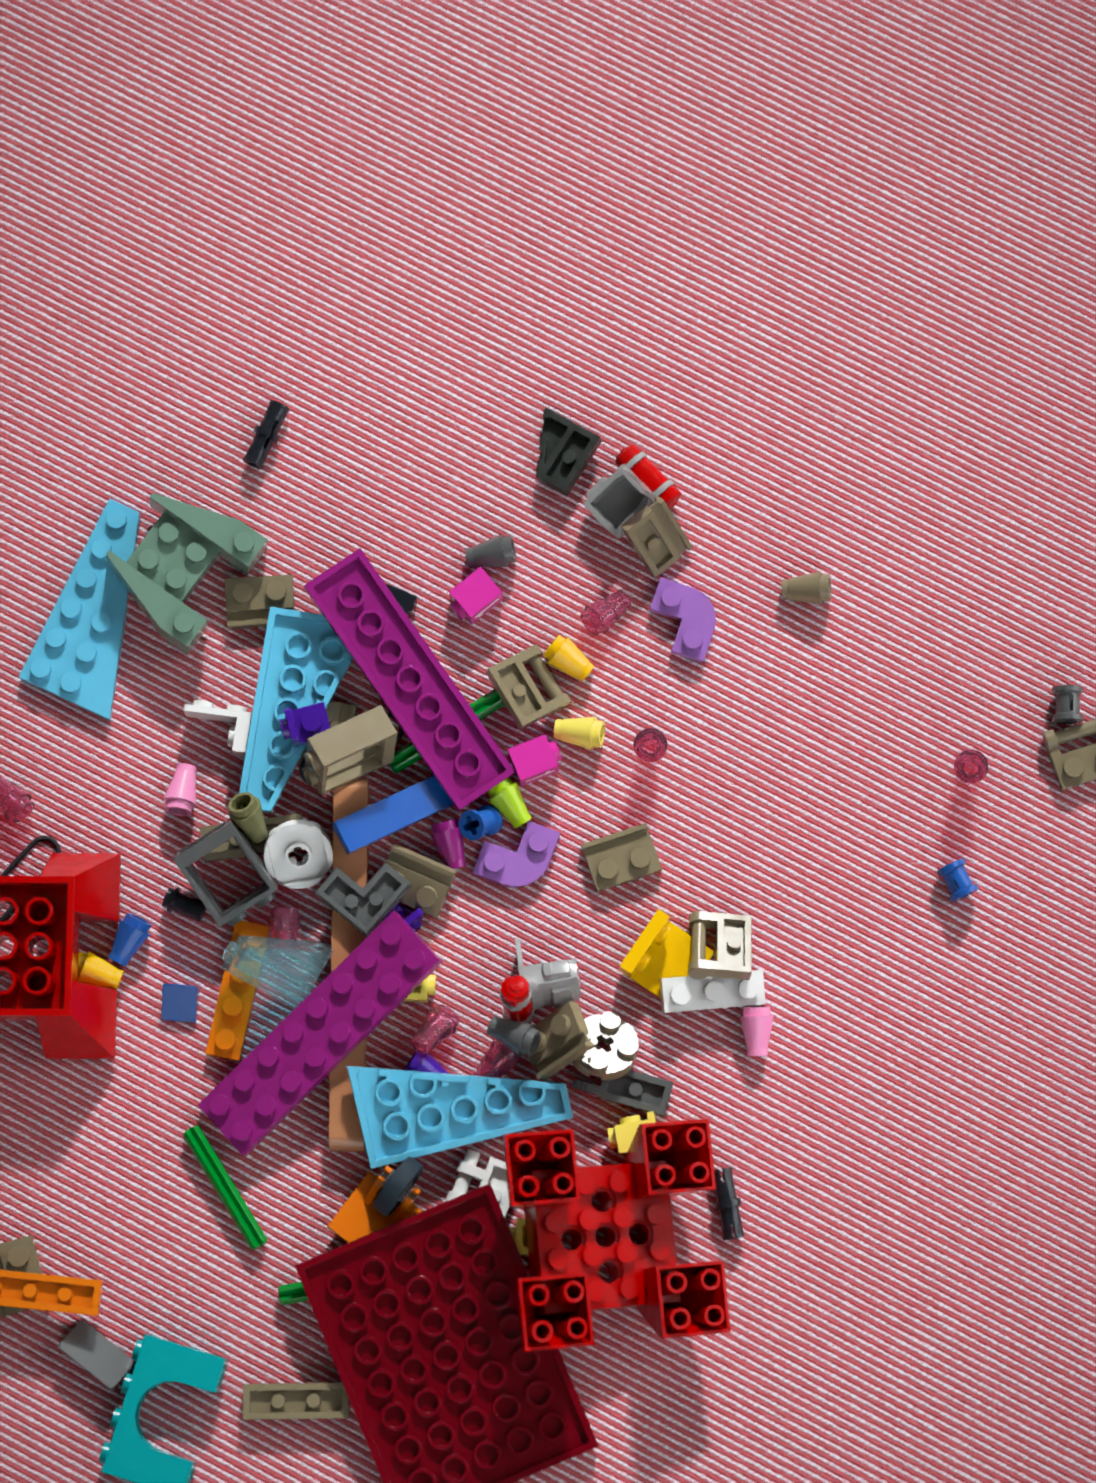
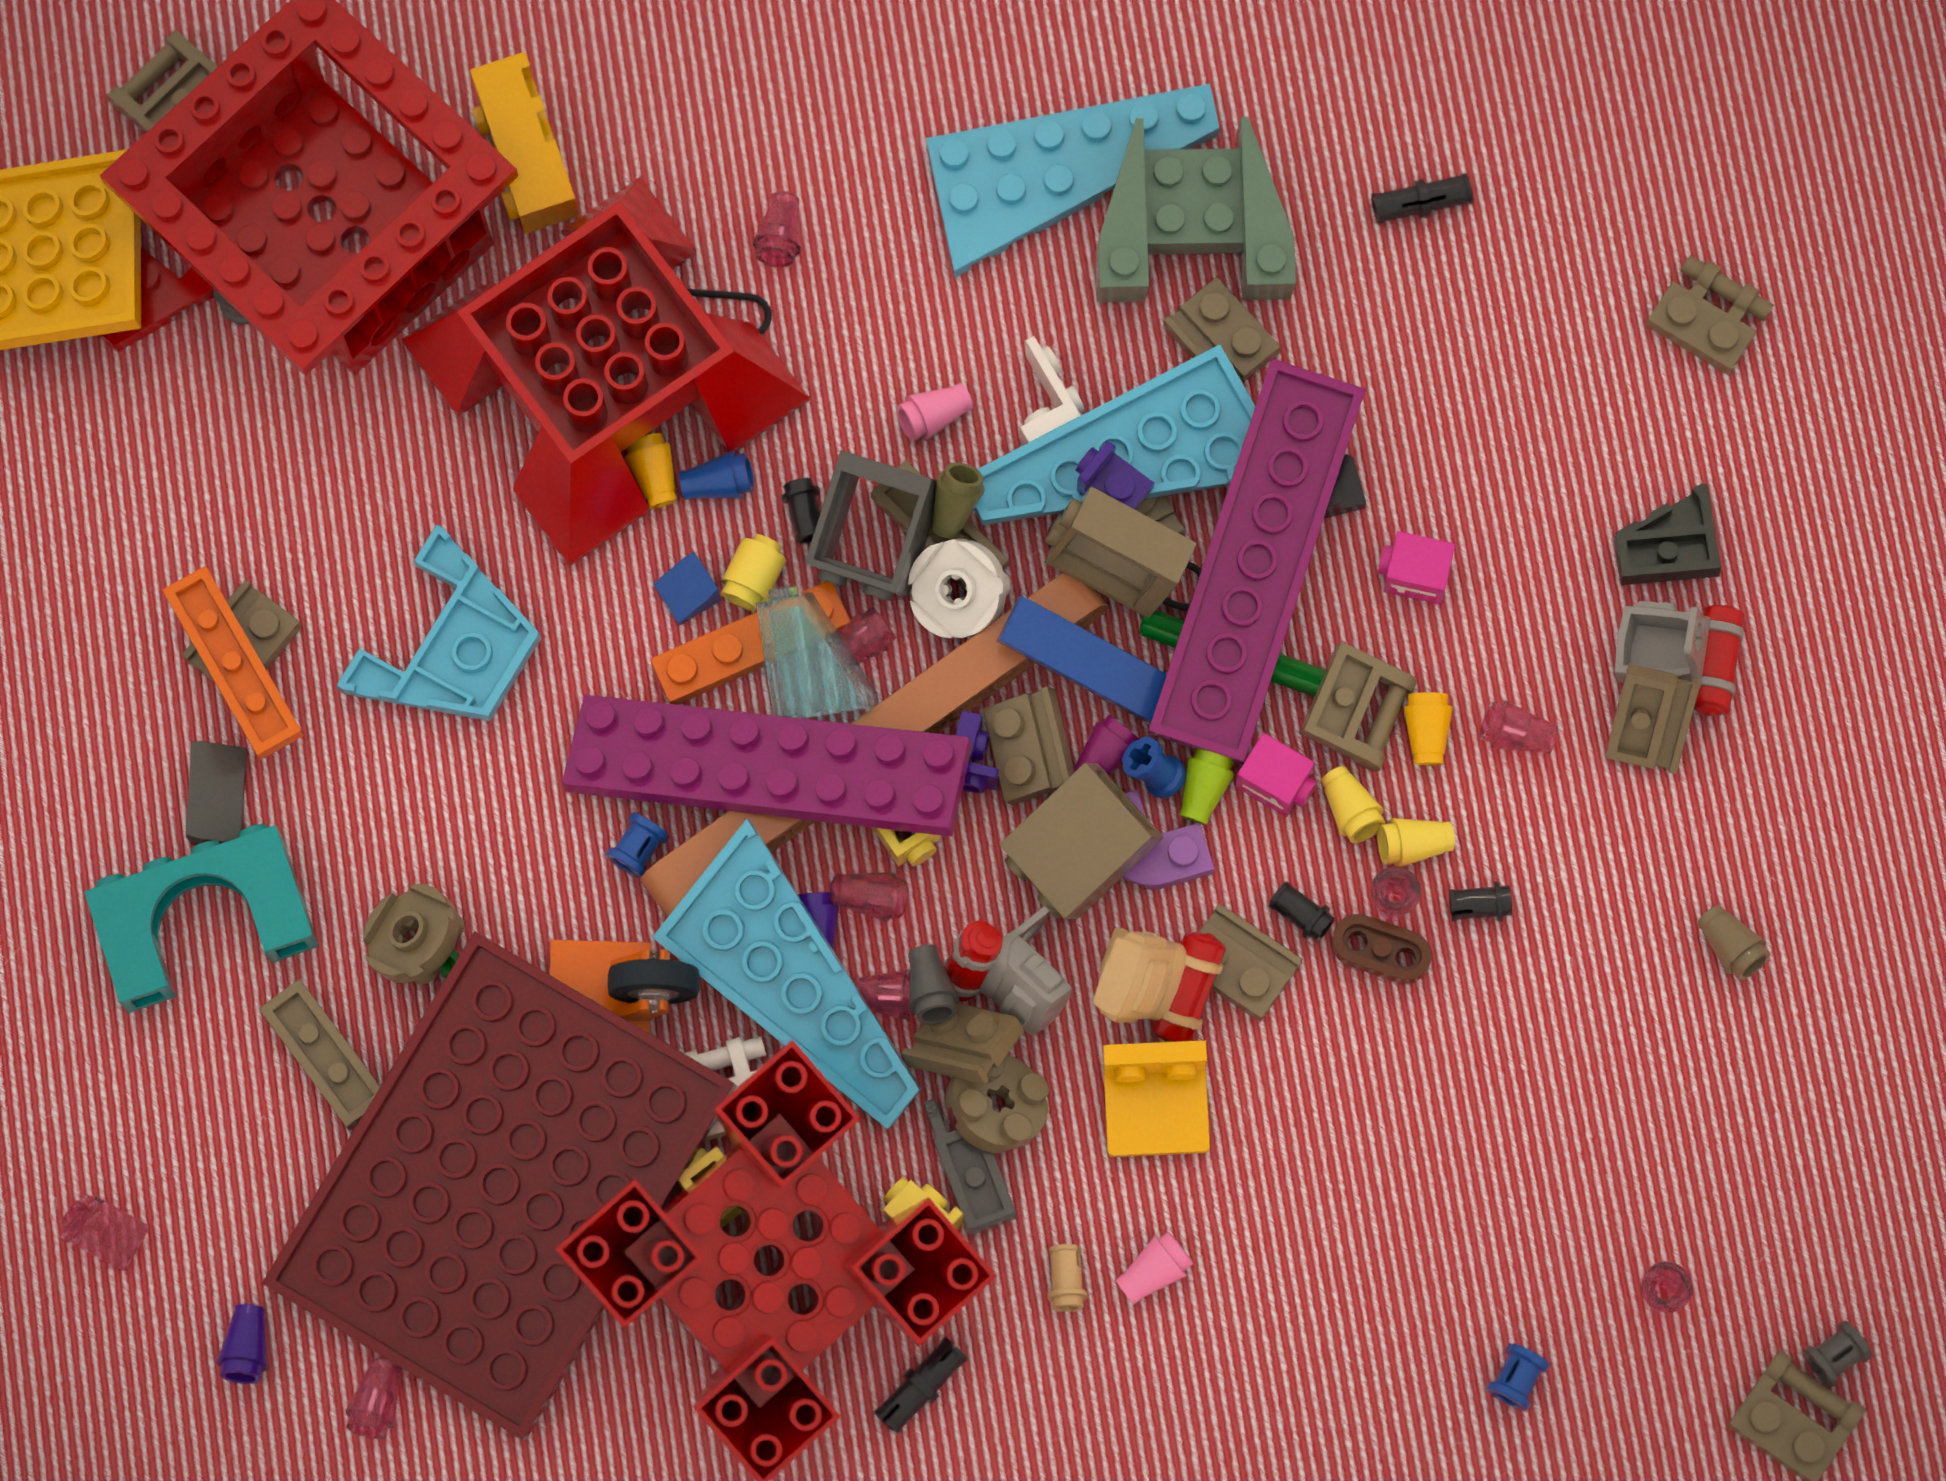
camera: 55 degrees right, 5 degrees down
green axle [183,1125,267,1250] -> none
dark grey tile [315,862,412,937] -> none
dark grey cone [465,534,517,568] -> none
medium lavender plate [650,577,716,663] -> none
white plate [659,970,766,1013] -> none
plate [688,911,752,980] -> none
none -> medium azure wing [336,524,541,721]
none -> dark tan plate [363,884,464,985]
none -> blue bush [605,812,670,879]
none -> light yellow brick [721,534,786,611]
none -> dark tan brick [999,762,1164,919]
none -> tan pin [1047,1244,1088,1312]
none -> tan piece [1092,928,1226,1042]
none -> black pin [1268,881,1335,942]
none -> reddish brown plate [1332,914,1432,984]
none -> light yellow cone [1377,818,1455,868]
none -> black pin [1449,881,1512,922]
none -> dark tan plate [1646,255,1774,376]

